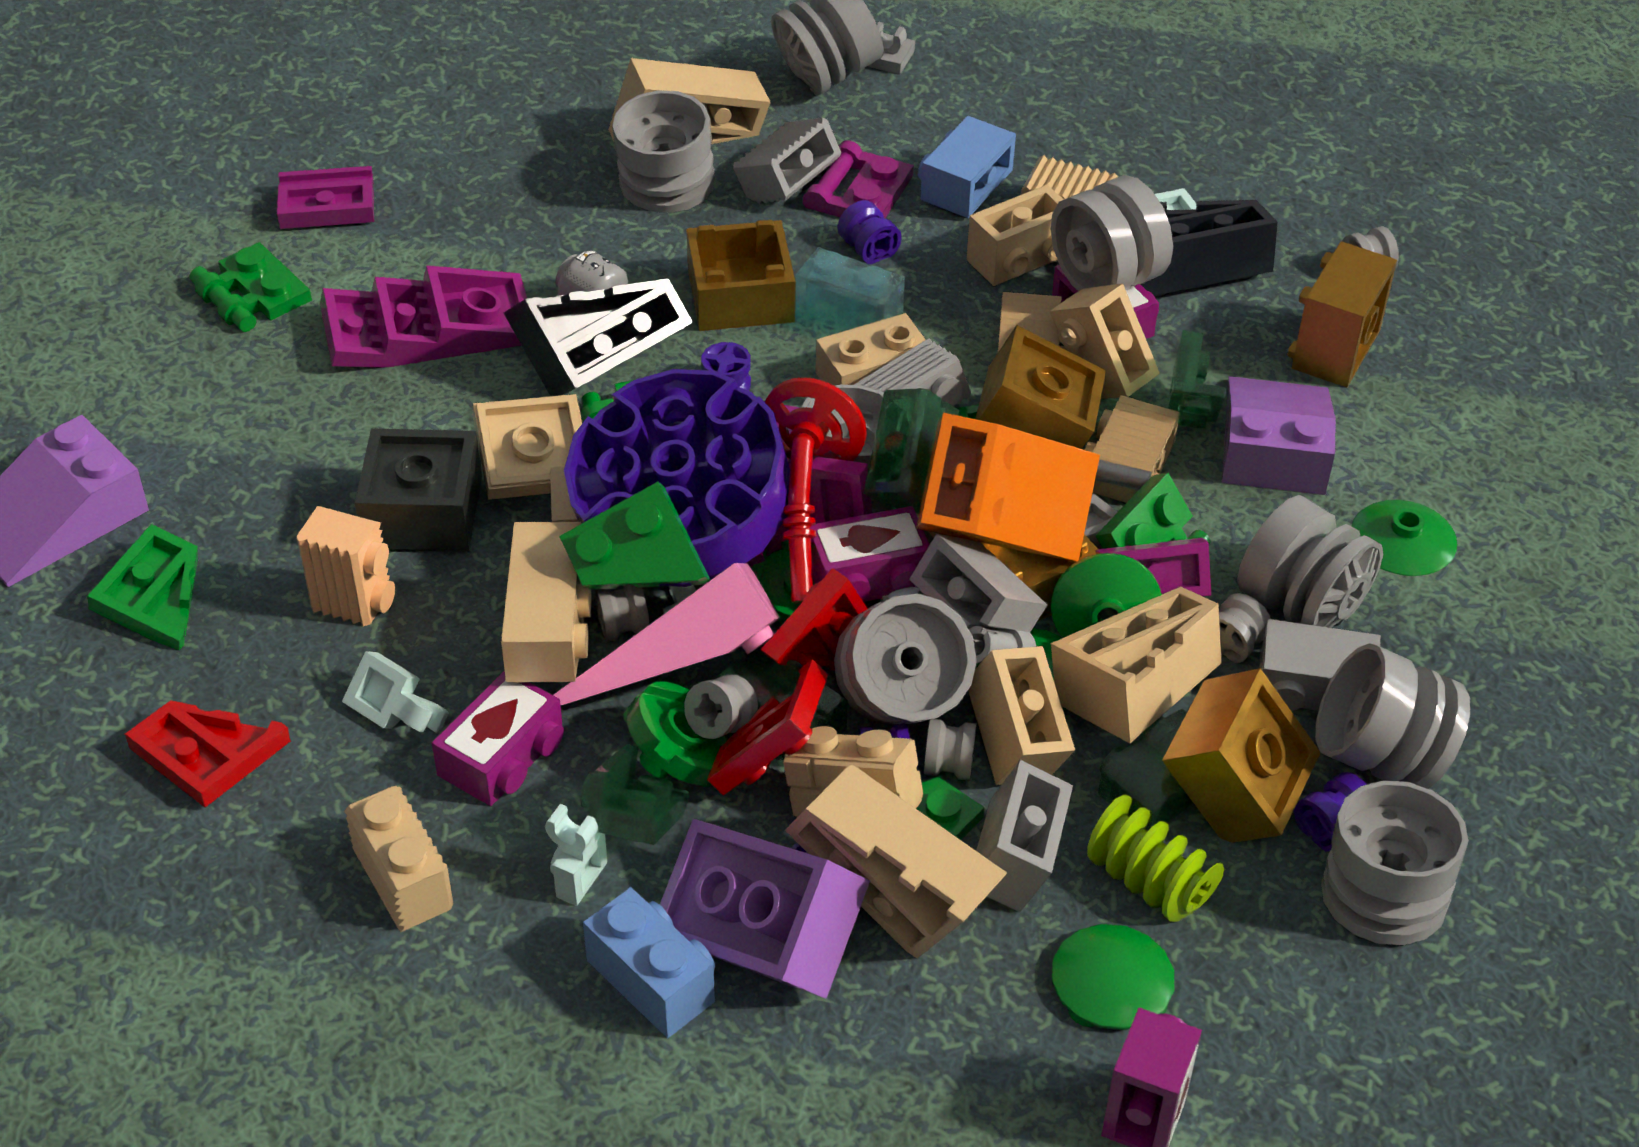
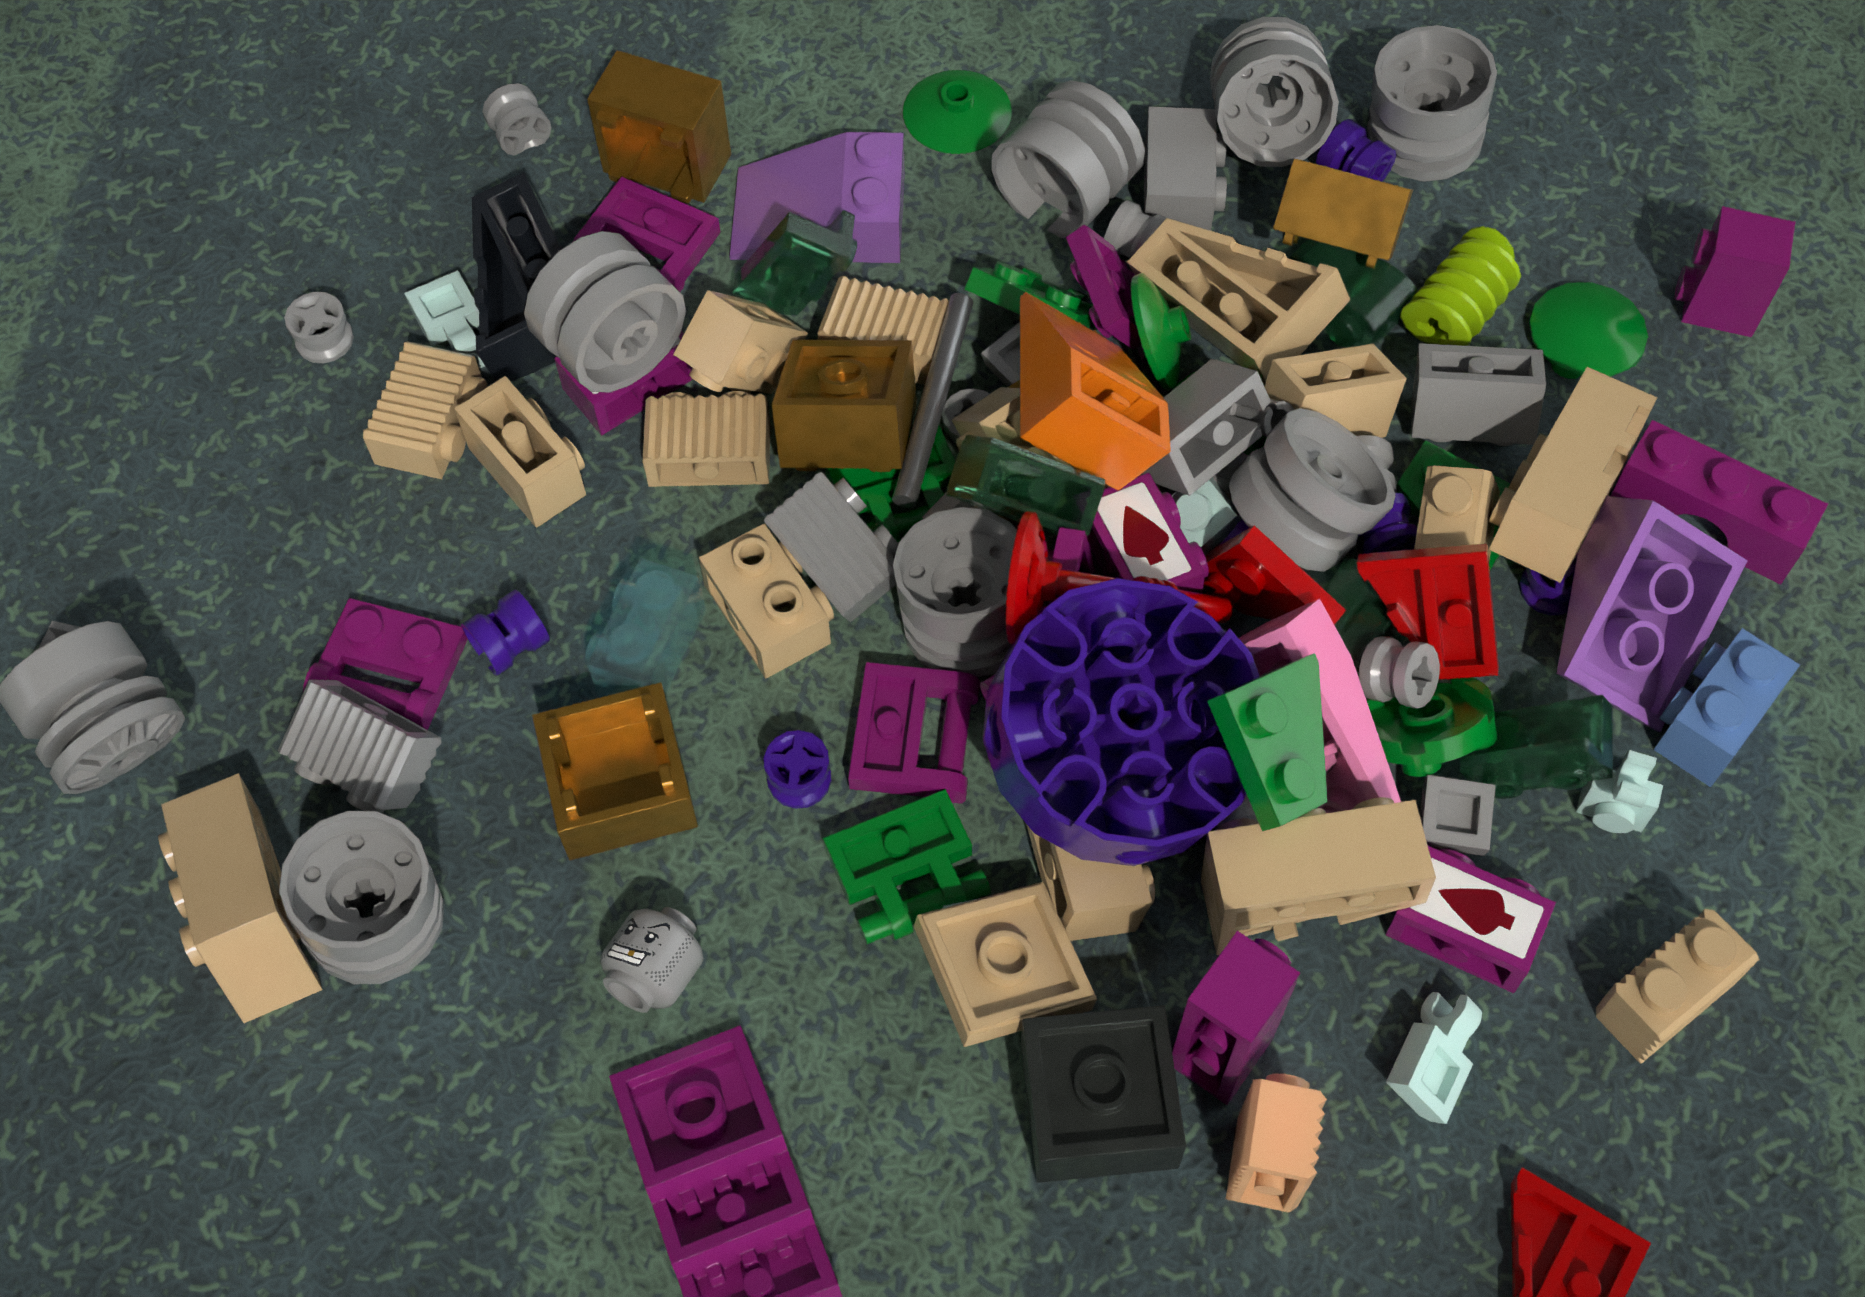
camera: 95 degrees left, 15 degrees up
wedge [503,279,692,396] -> none
medium blue brick [918,116,1016,218] -> none
none -> light grey wheel [284,292,354,363]
none -> magenta plate [572,177,721,292]
none -> magenta brick [1172,930,1300,1105]
none -> light grey tile [1420,775,1495,856]
none -> magenta arch [1611,420,1828,585]

